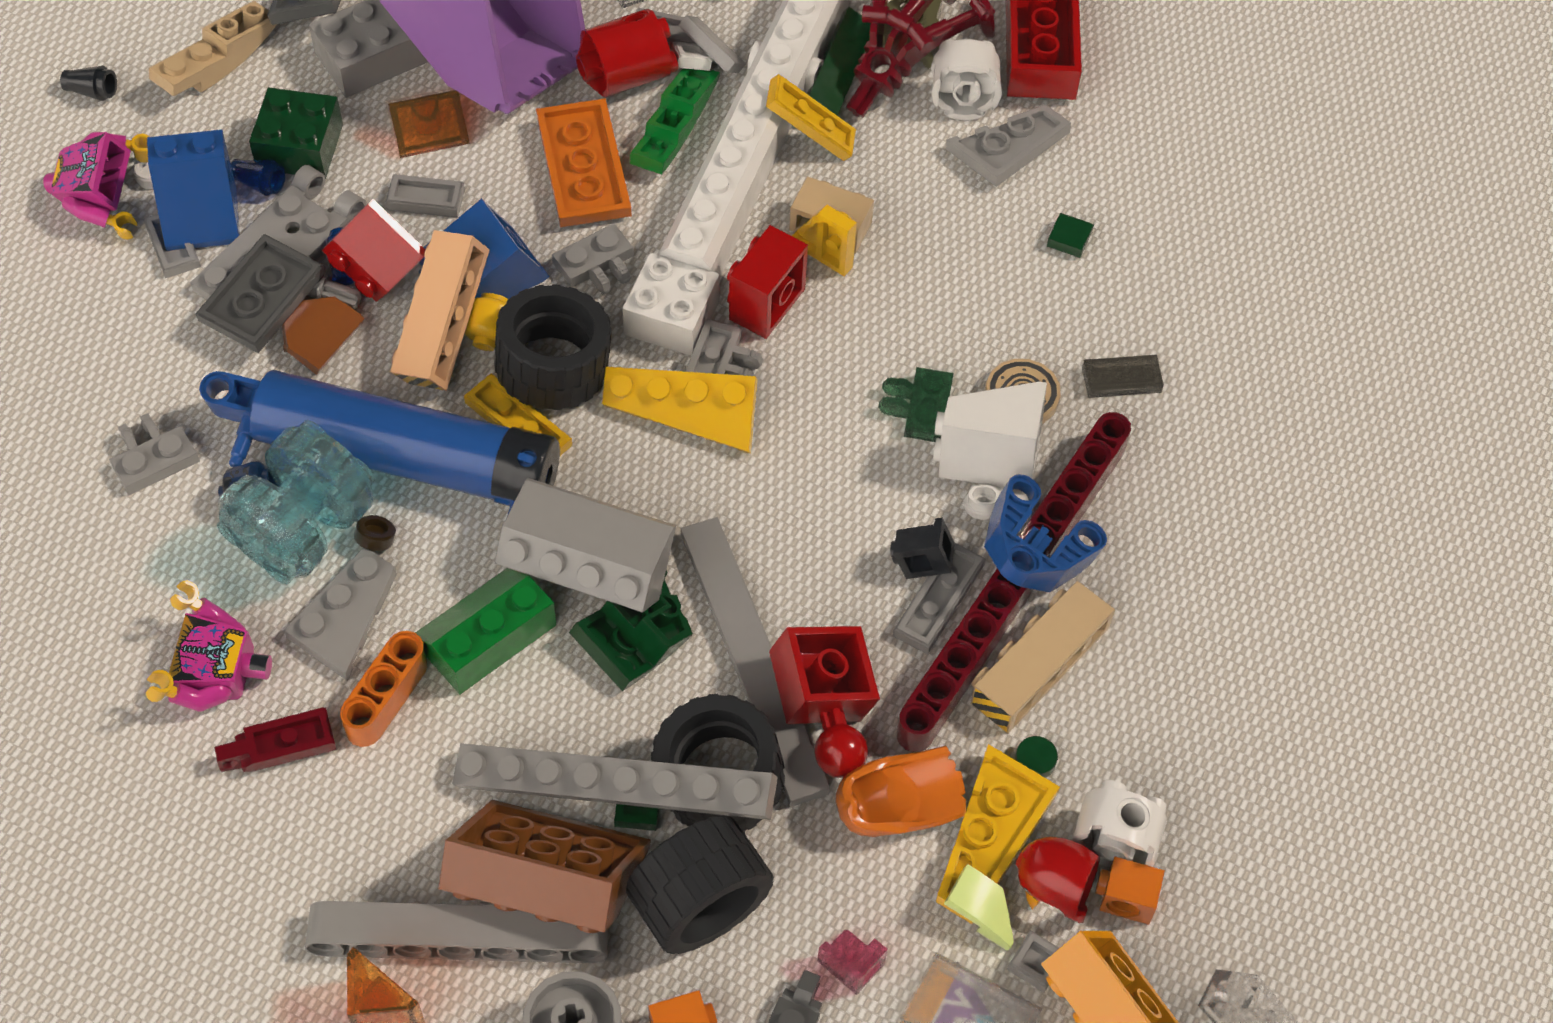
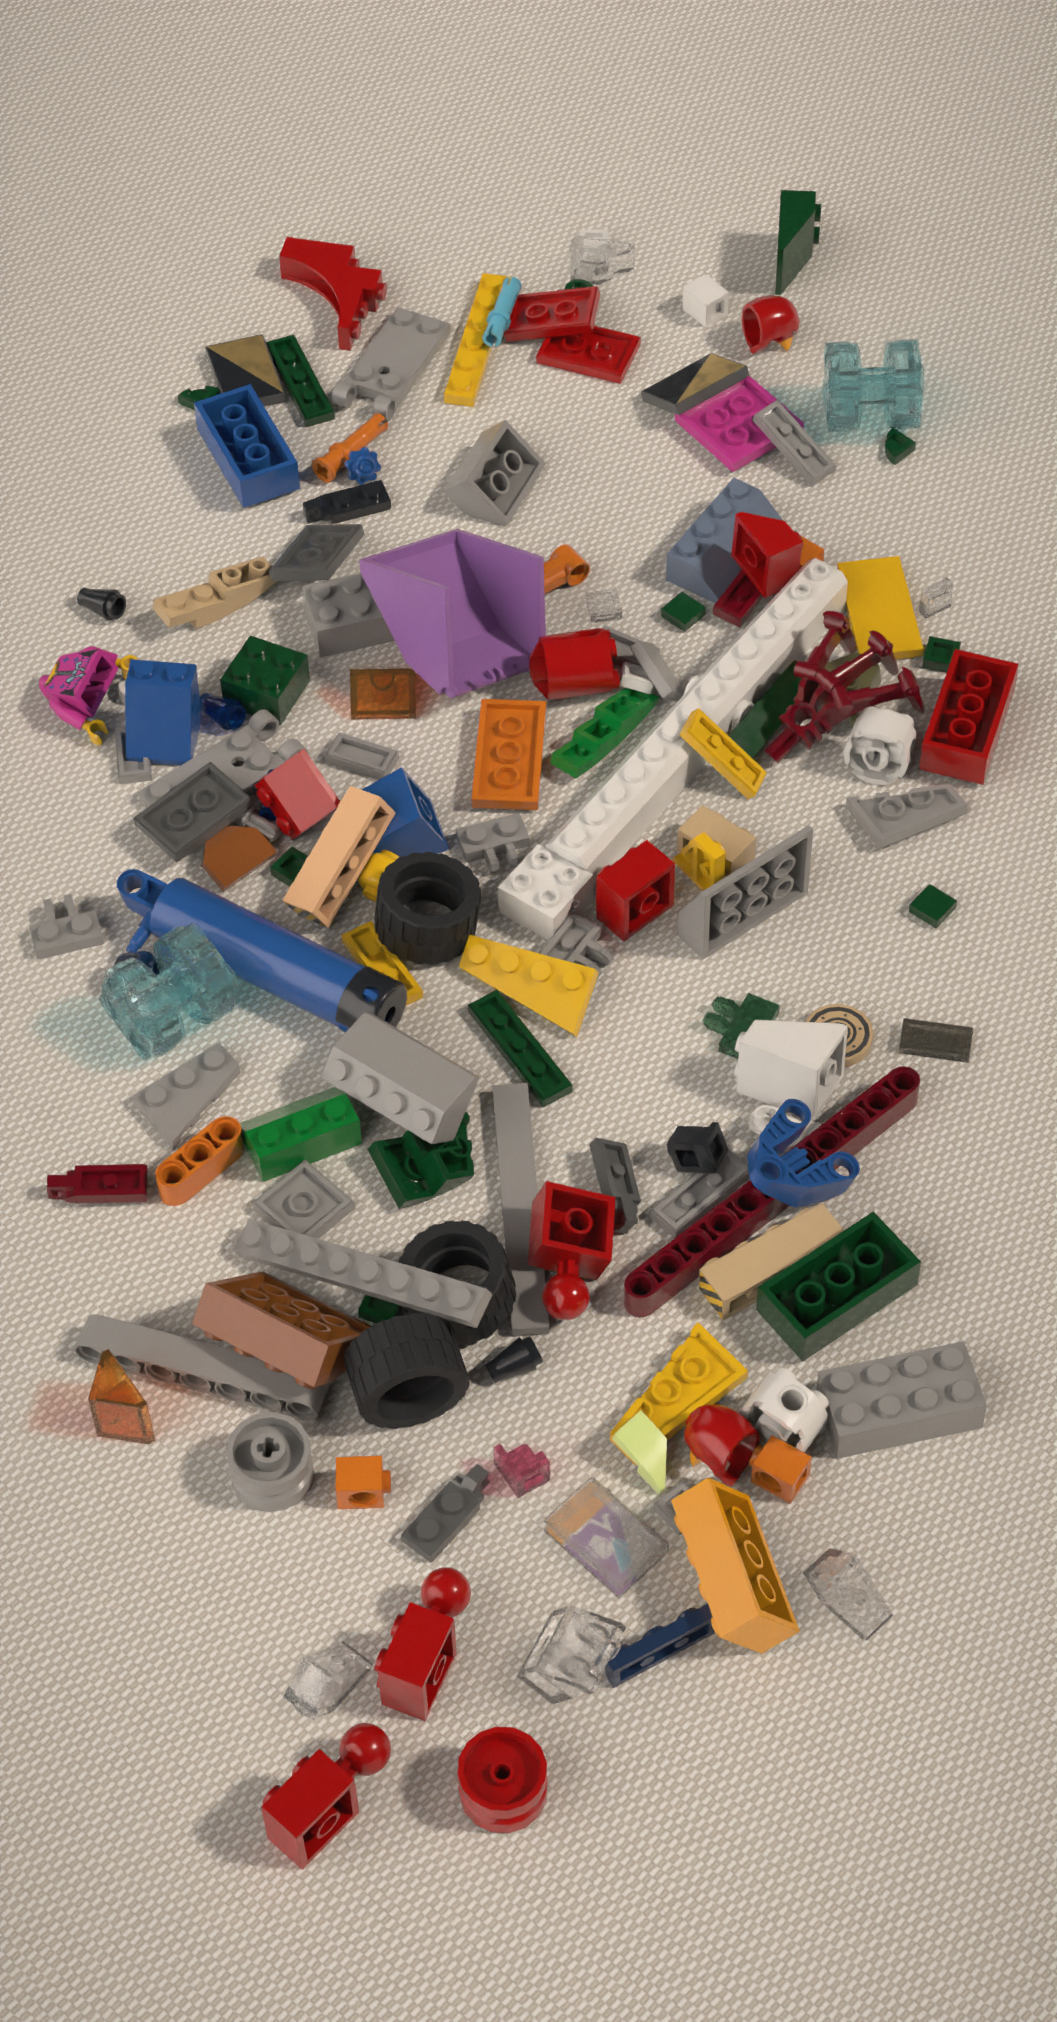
camera: 20 degrees right, 5 degrees down
torso [146,580,272,712] -> none
dark brown tile [354,515,396,551] -> none
orange hair [836,746,966,837] -> none
dark green tile [1015,736,1058,778] -> none
none -> light grey tile [252,1160,355,1239]
none -> dark green tile [270,846,308,887]
none -> dark green tile [468,990,573,1108]
none -> black cone [485,1336,543,1383]
none -> dark grey hinge [589,1137,641,1234]
none -> light grey slope [677,825,813,960]
none -> dark green brick [756,1211,921,1362]
none -> light grey brick [816,1341,987,1459]

